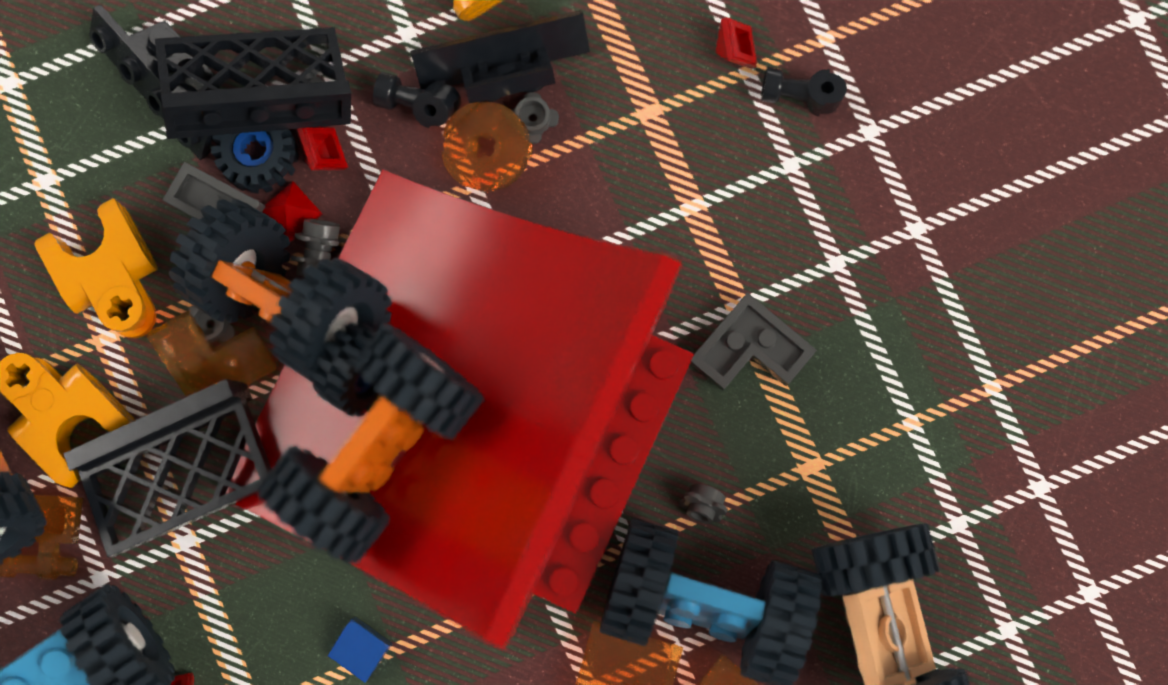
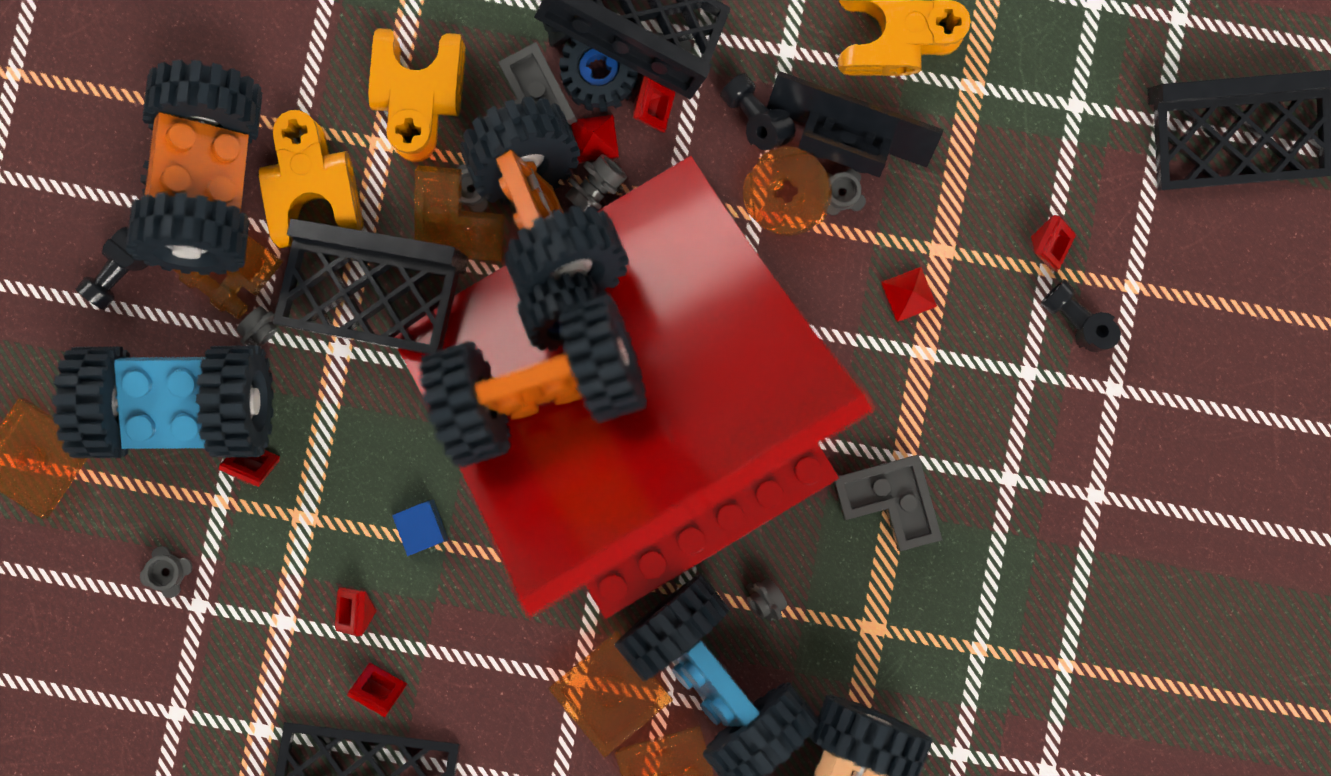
camera: 40 degrees right, 5 degrees up
none -> dark grey plate [236,306,278,346]
none -> red slope [880,267,937,323]

